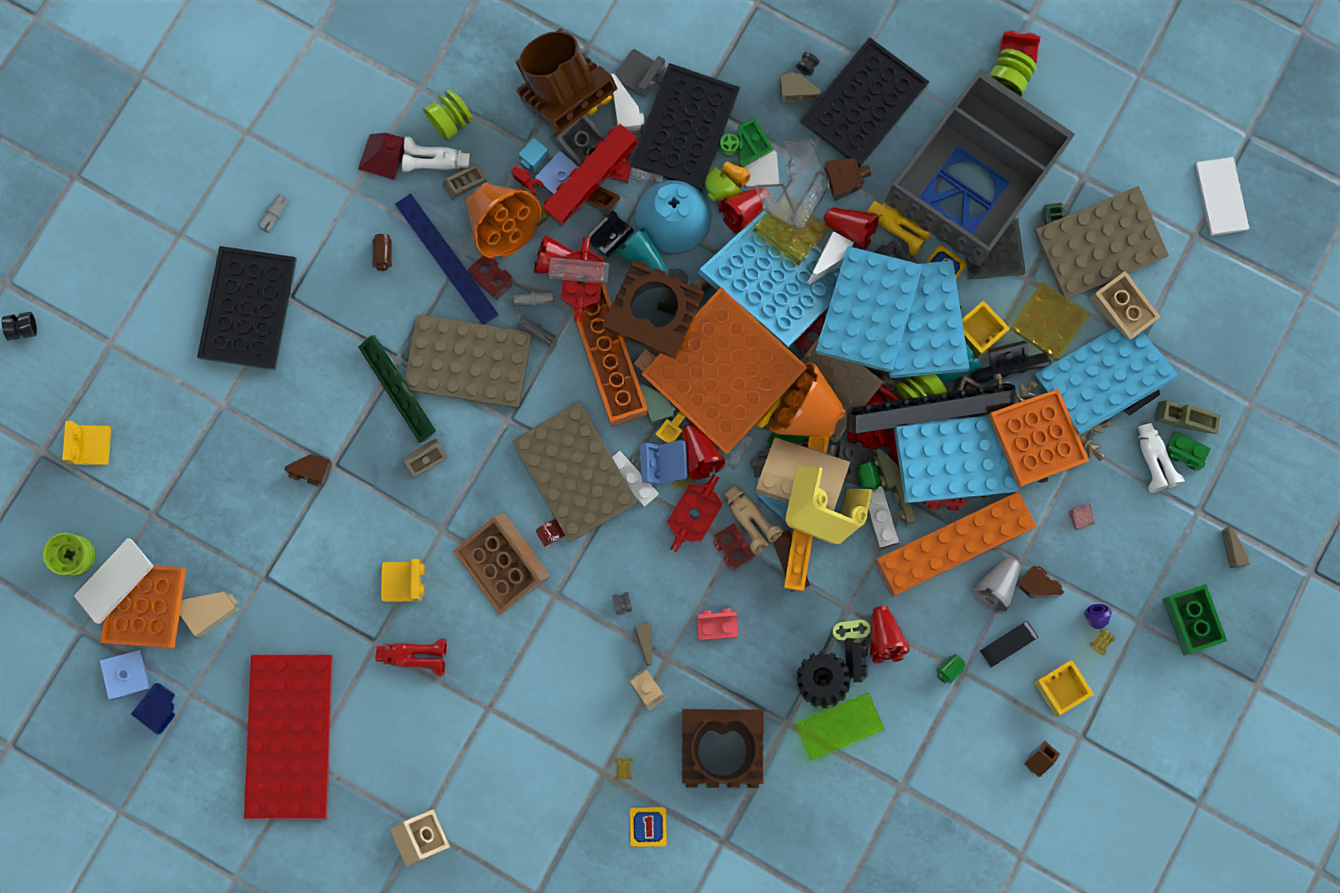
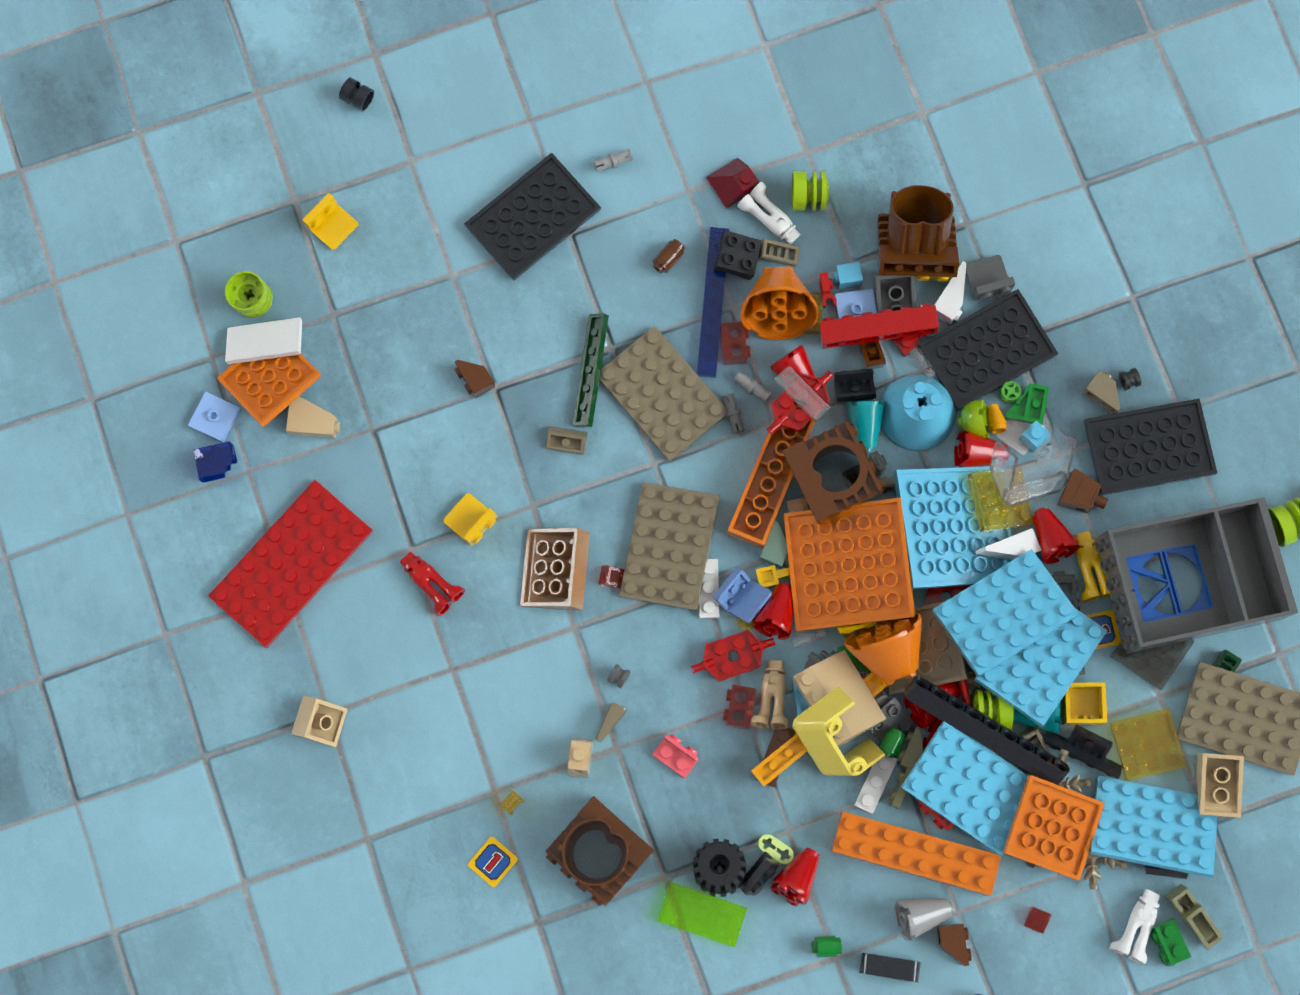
camera: 50 degrees right, 0 degrees up
none -> black brick [714,230,762,280]
none -> medium azure brick [1019,420,1050,452]

